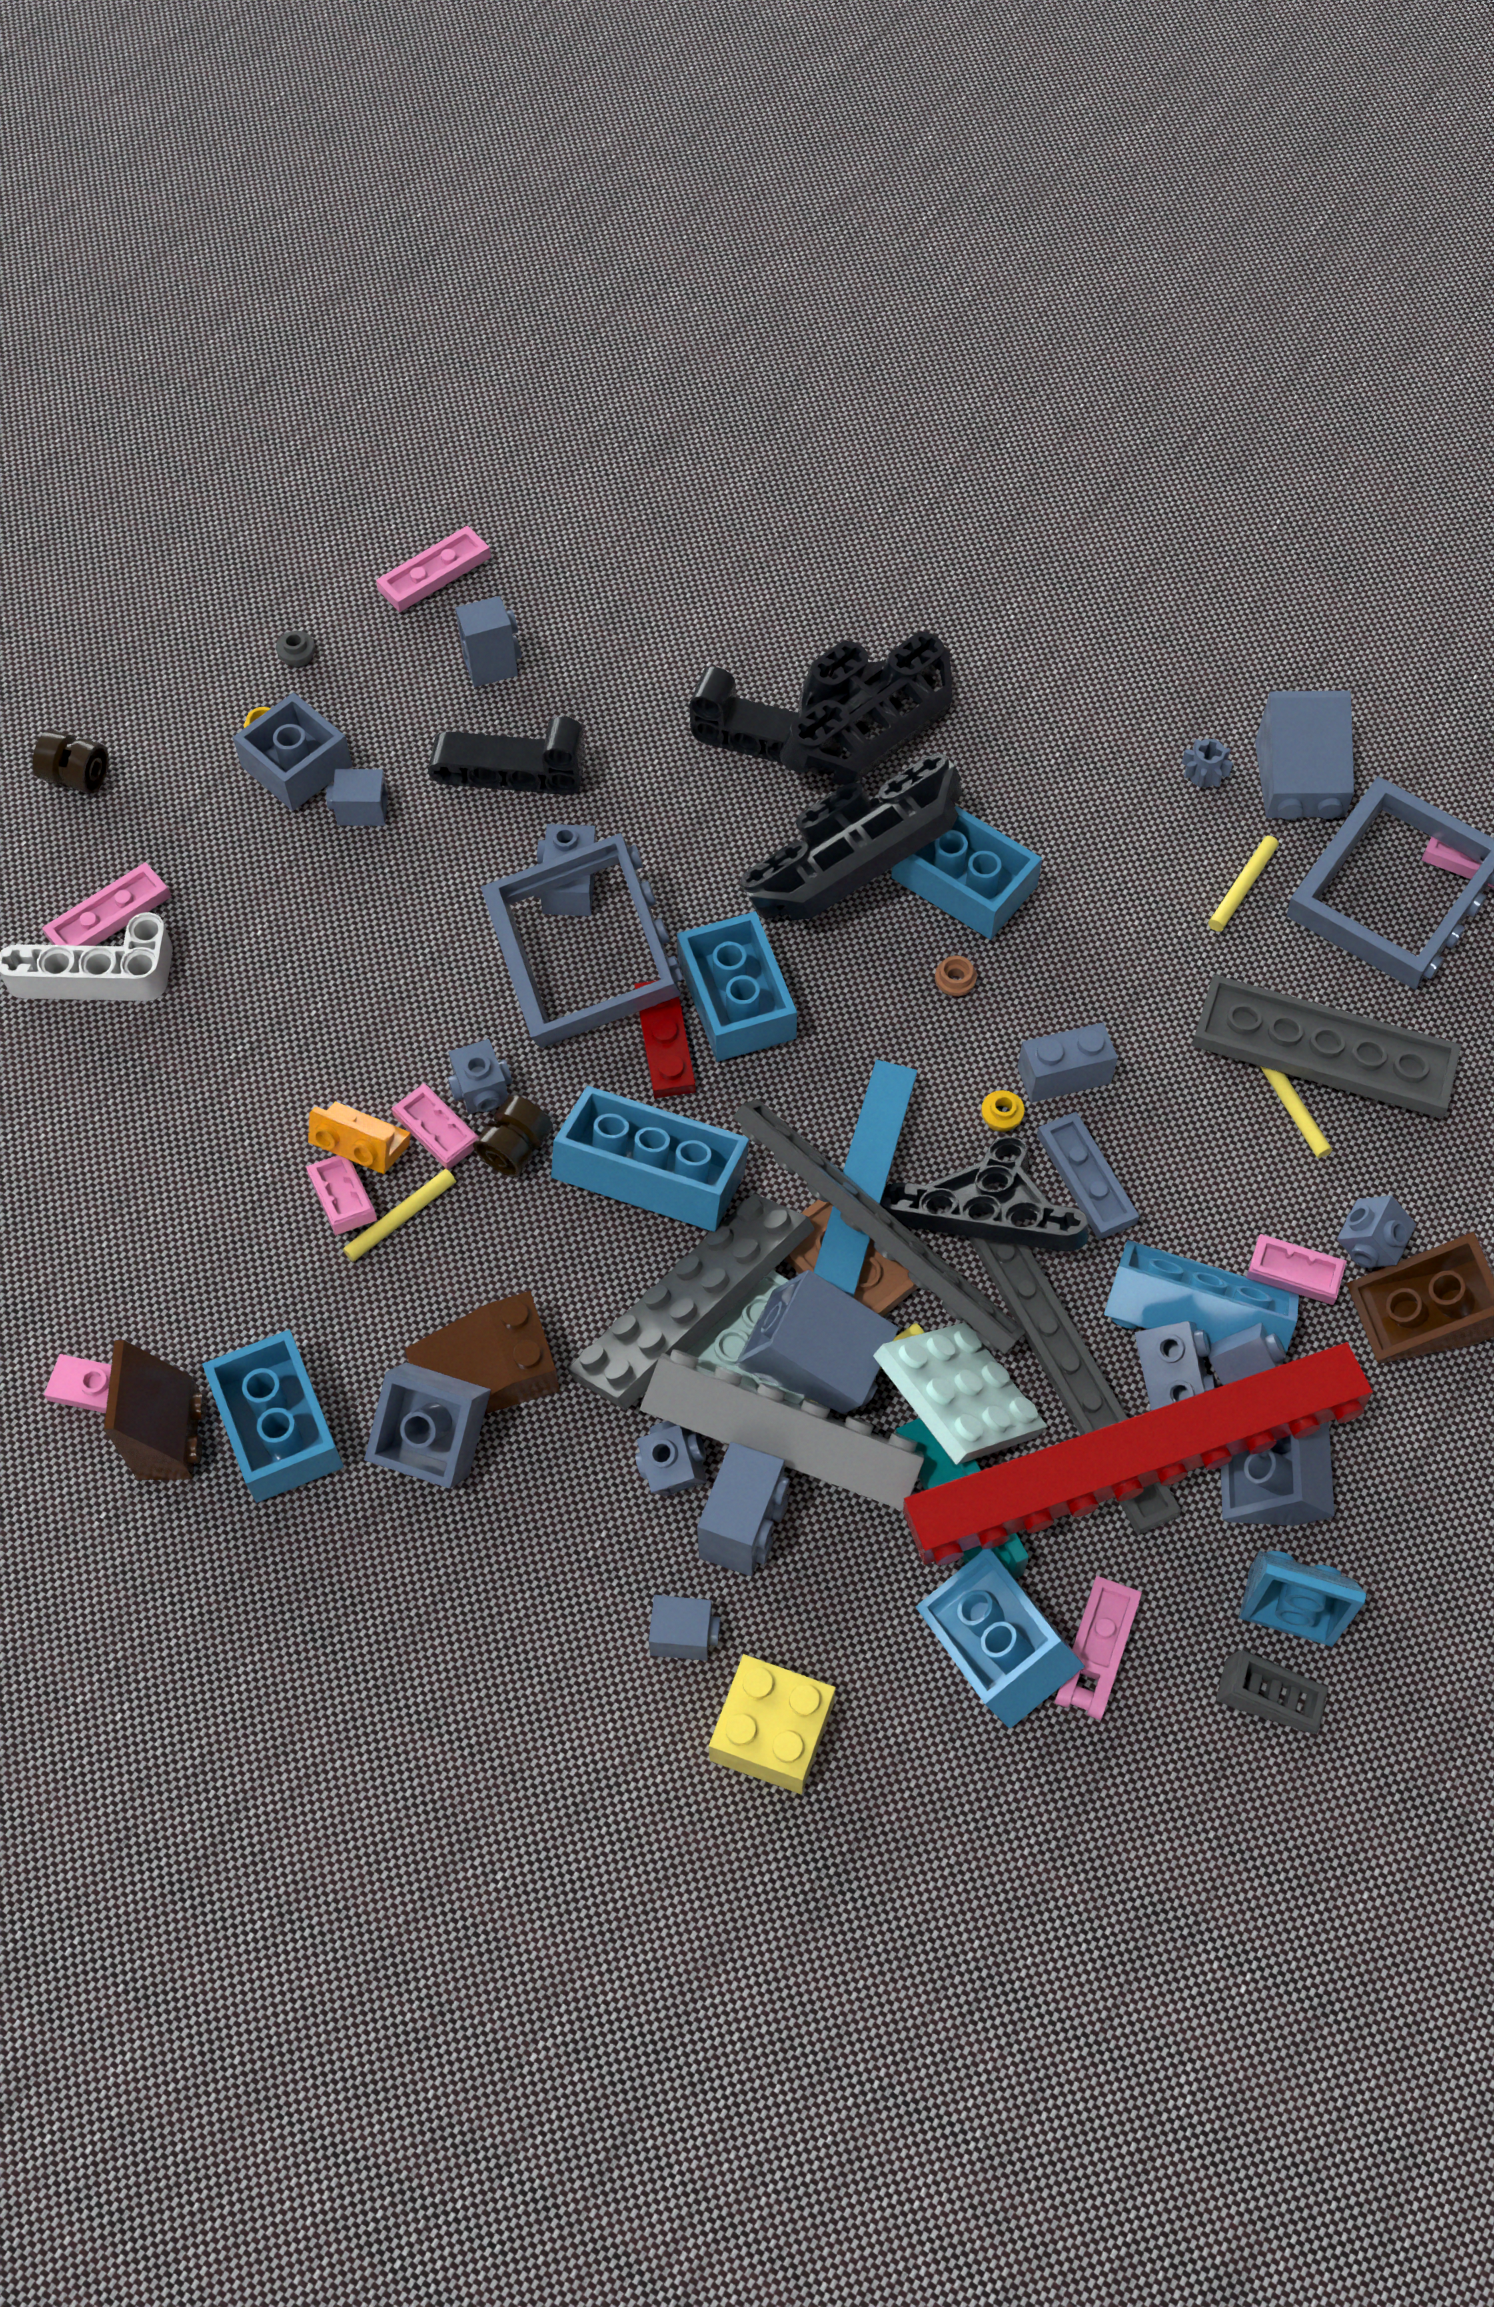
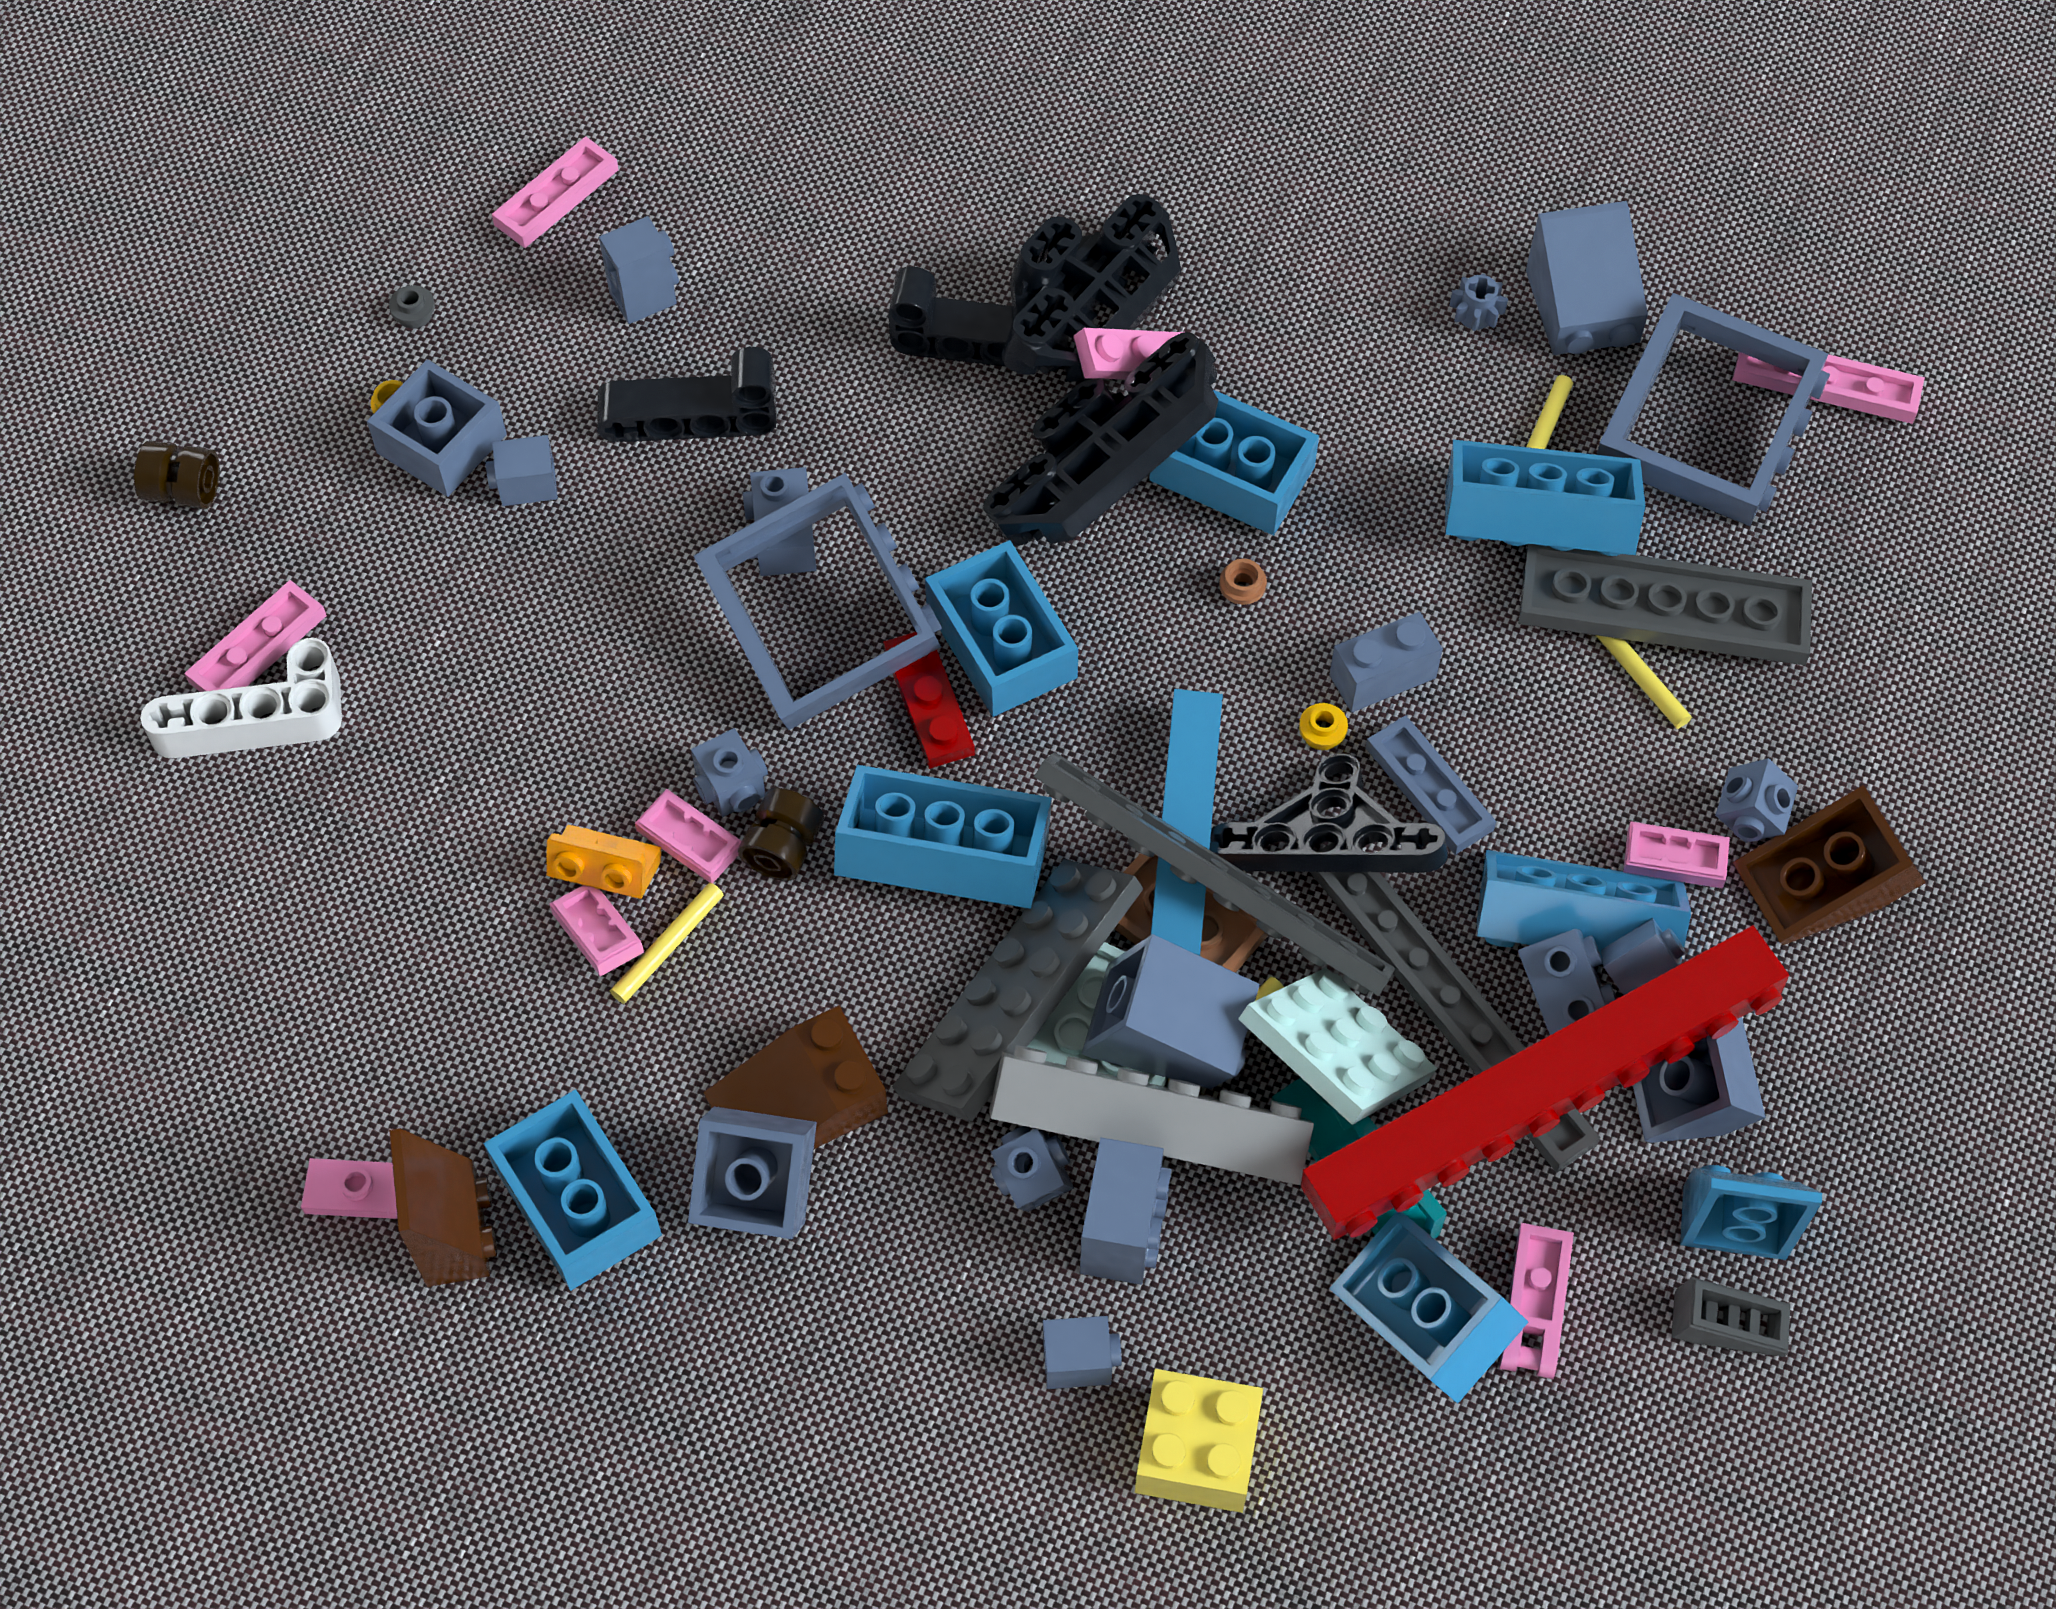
camera: 10 degrees left, 0 degrees up
none -> bright pink plate [1073,328,1185,380]
none -> dark azure brick [1445,439,1645,556]

